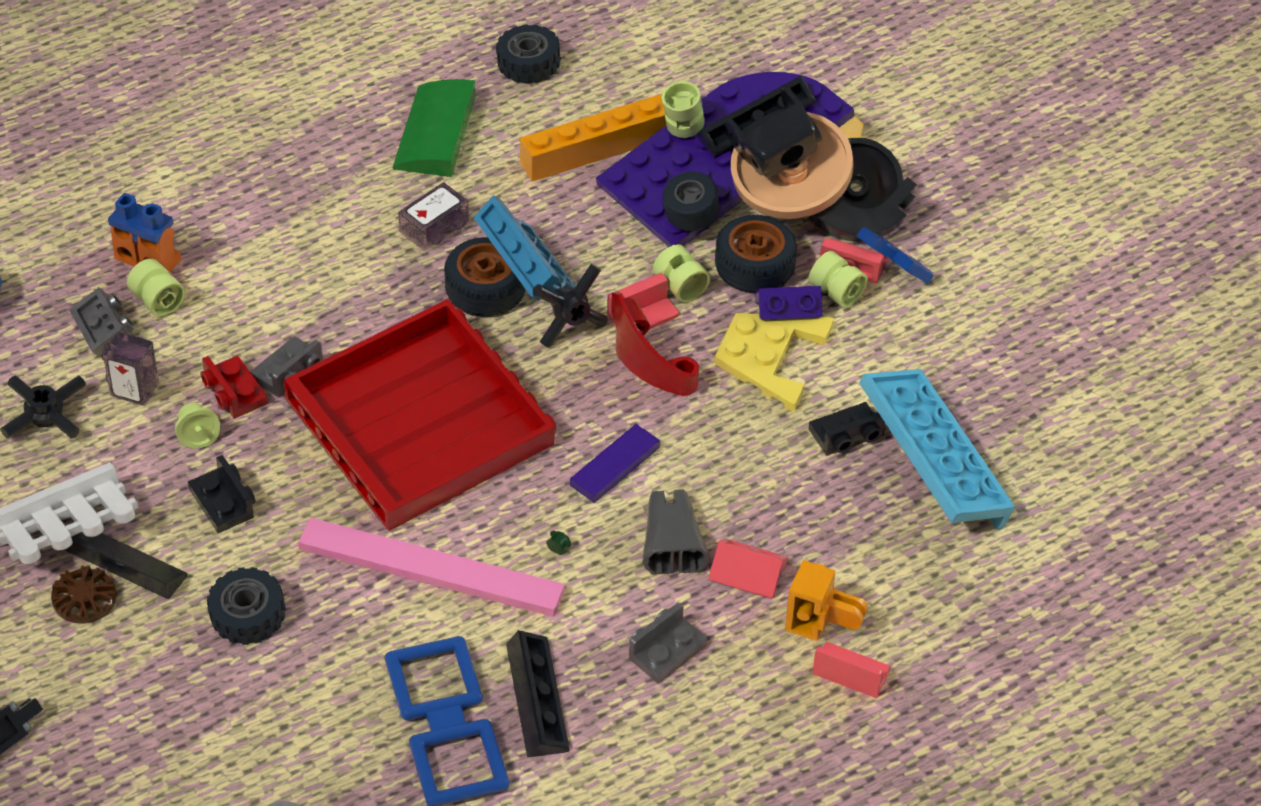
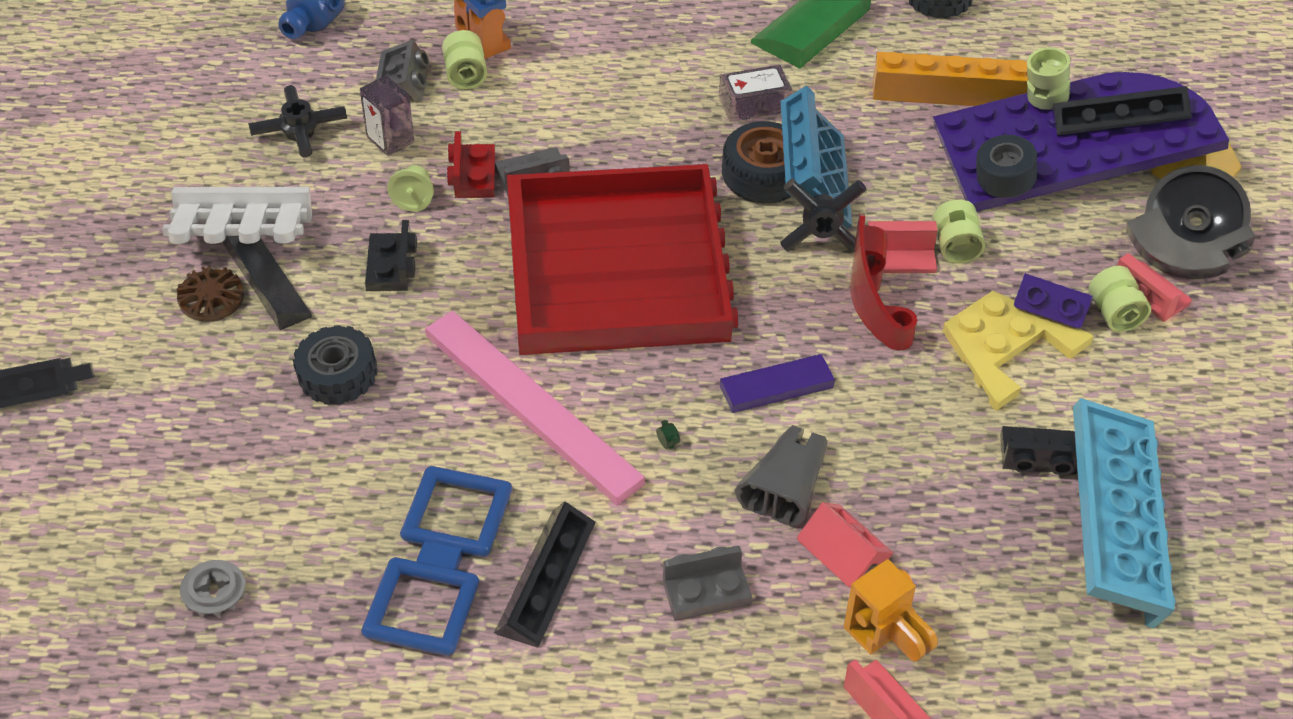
camera: 30 degrees right, 0 degrees up
black wheel [715,215,797,293] -> none
black piece [725,86,822,177] -> none
light nougat dish [731,112,854,219] -> none
blue tile [856,227,934,284] -> none

